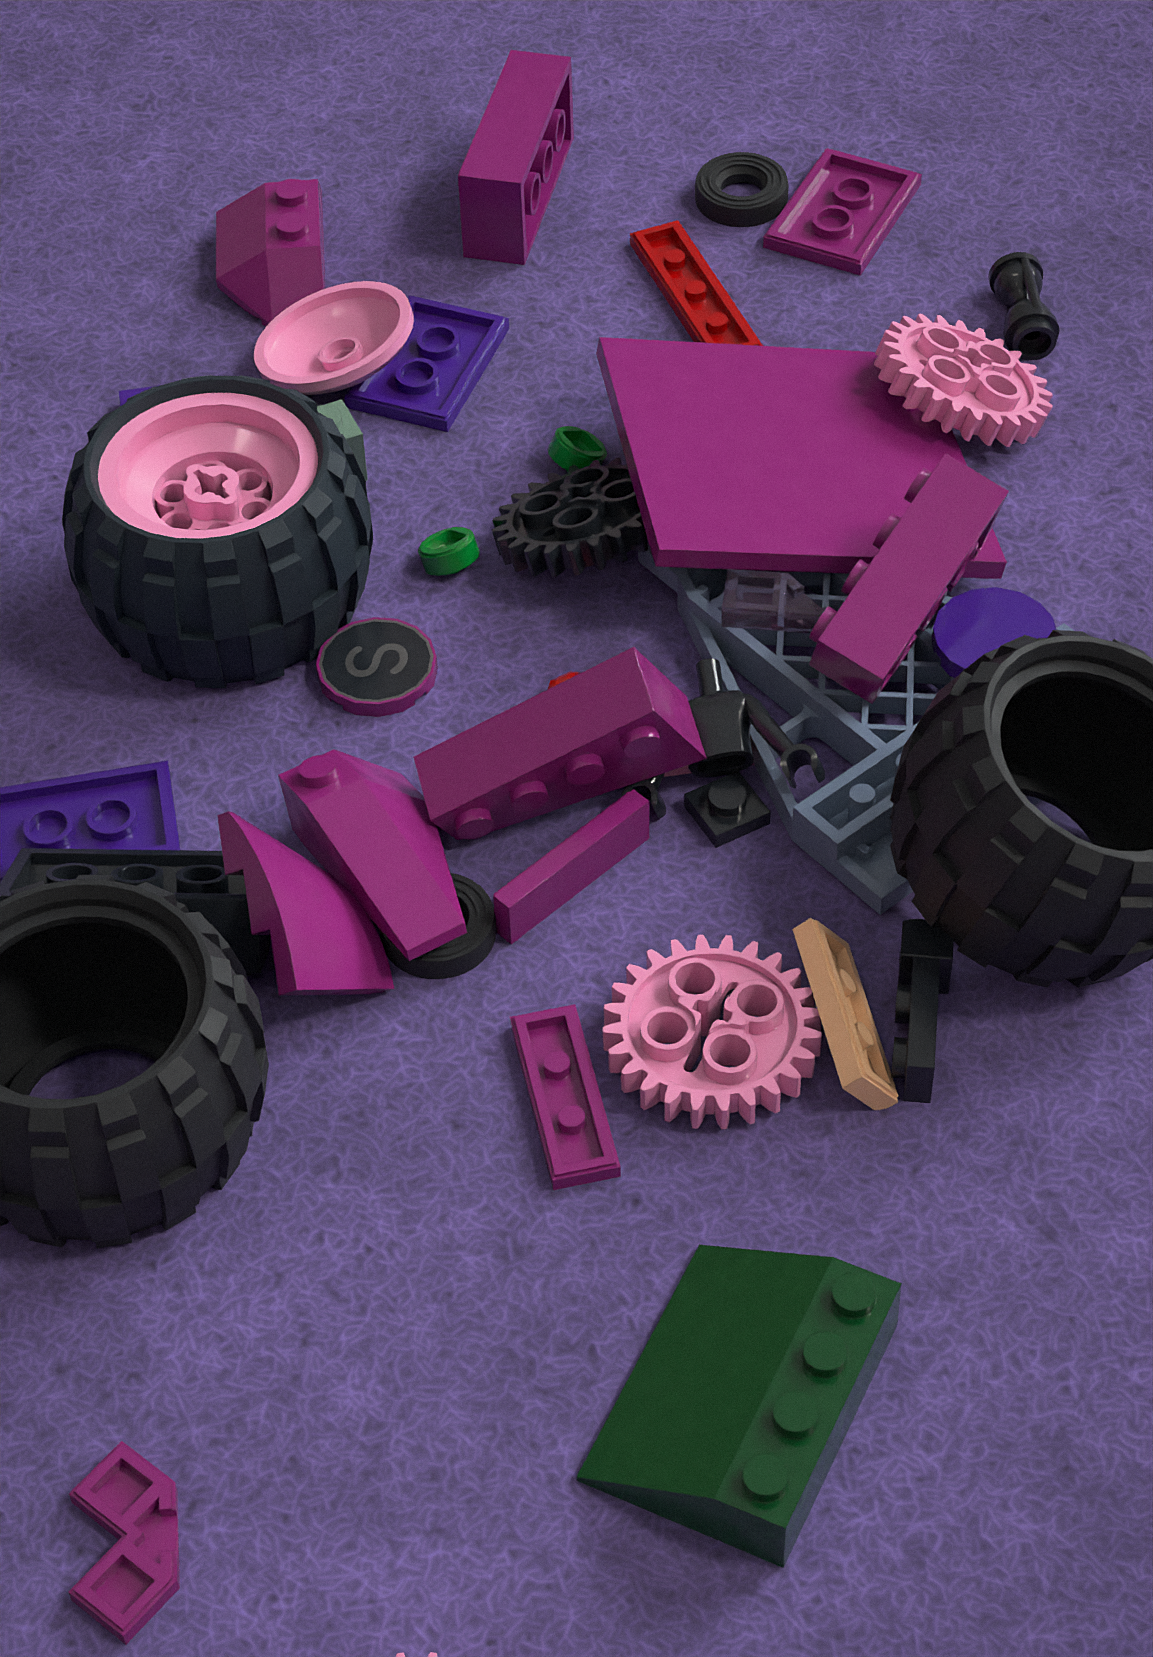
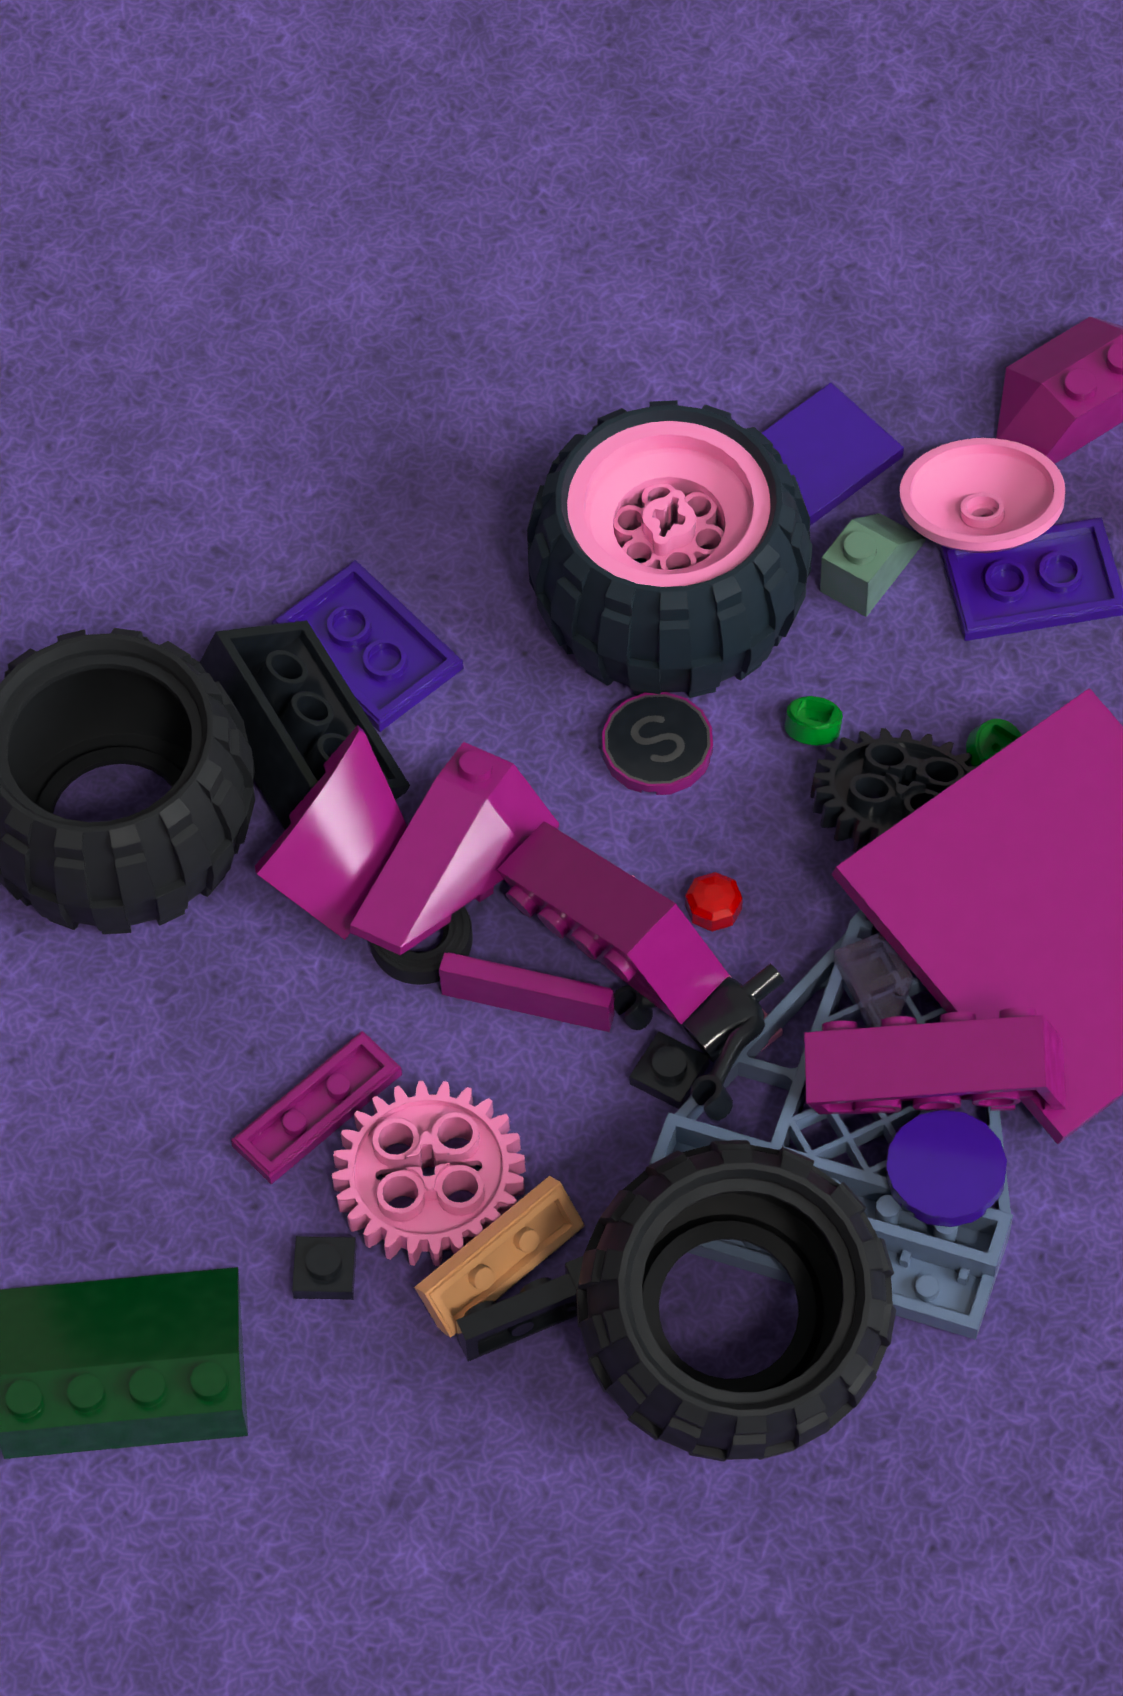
camera: 60 degrees right, 10 degrees up
none -> black plate [292,1236,357,1300]

